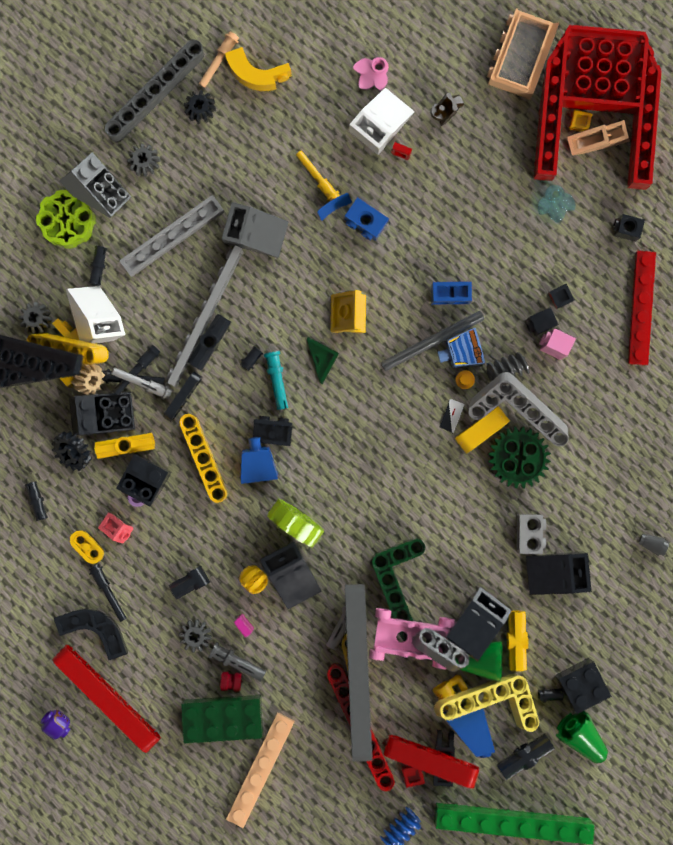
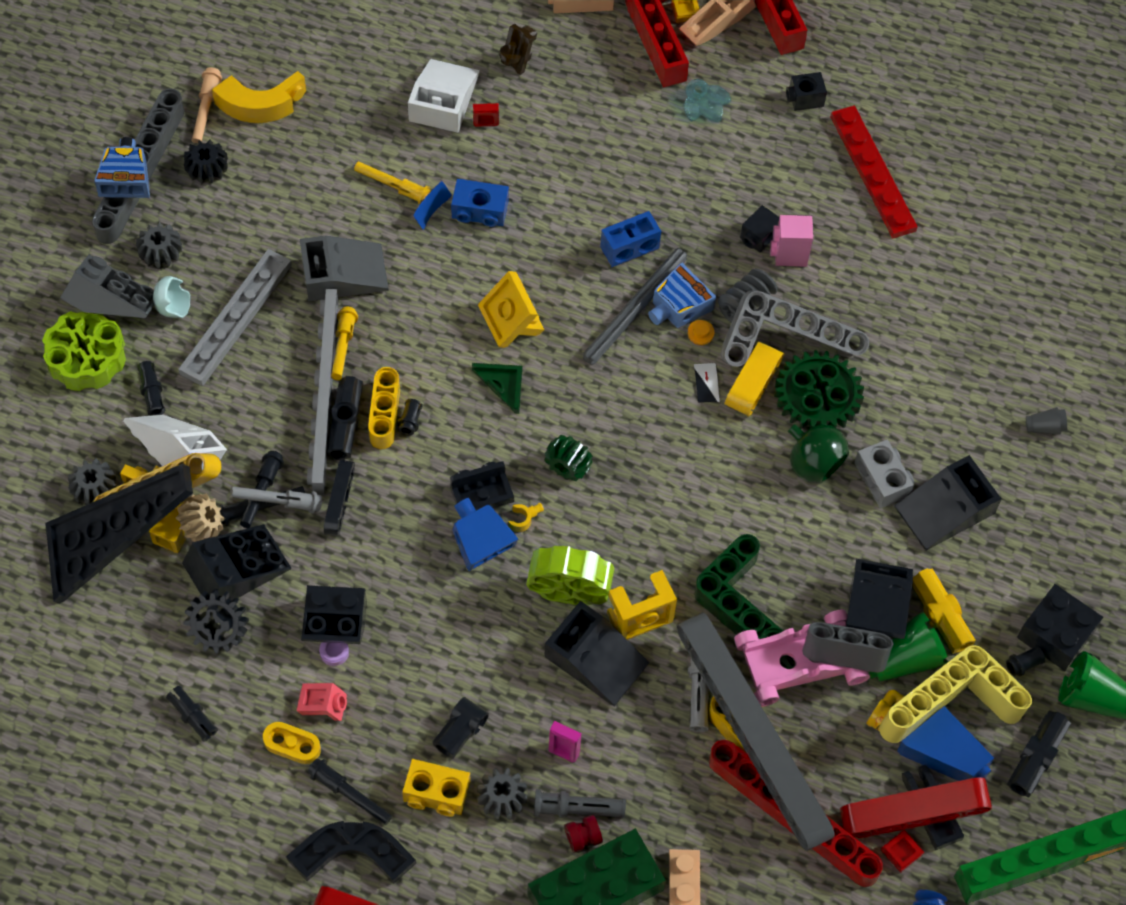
camera: 25 degrees left, 25 degrees down
yellow piece [94,433,155,459] -> none
yellow beam [179,414,228,503] -> none
yellow piece [239,565,268,594] -> none
teal pin [263,351,289,410] -> none
bright pink plate [353,57,388,91] -> none
black plate [548,283,575,310] -> none
none -> torso [95,137,150,198]
none -> light aqua hair [153,276,190,318]
none -> yellow pin [331,306,358,381]
none -> yellow beam [368,367,400,450]
none -> yellow brick [402,759,471,817]
none -> yellow piece [508,503,544,532]
none -> dark green gear [544,435,593,481]
none -> yellow panel [607,570,677,640]
none -> dark green piece [788,424,849,484]

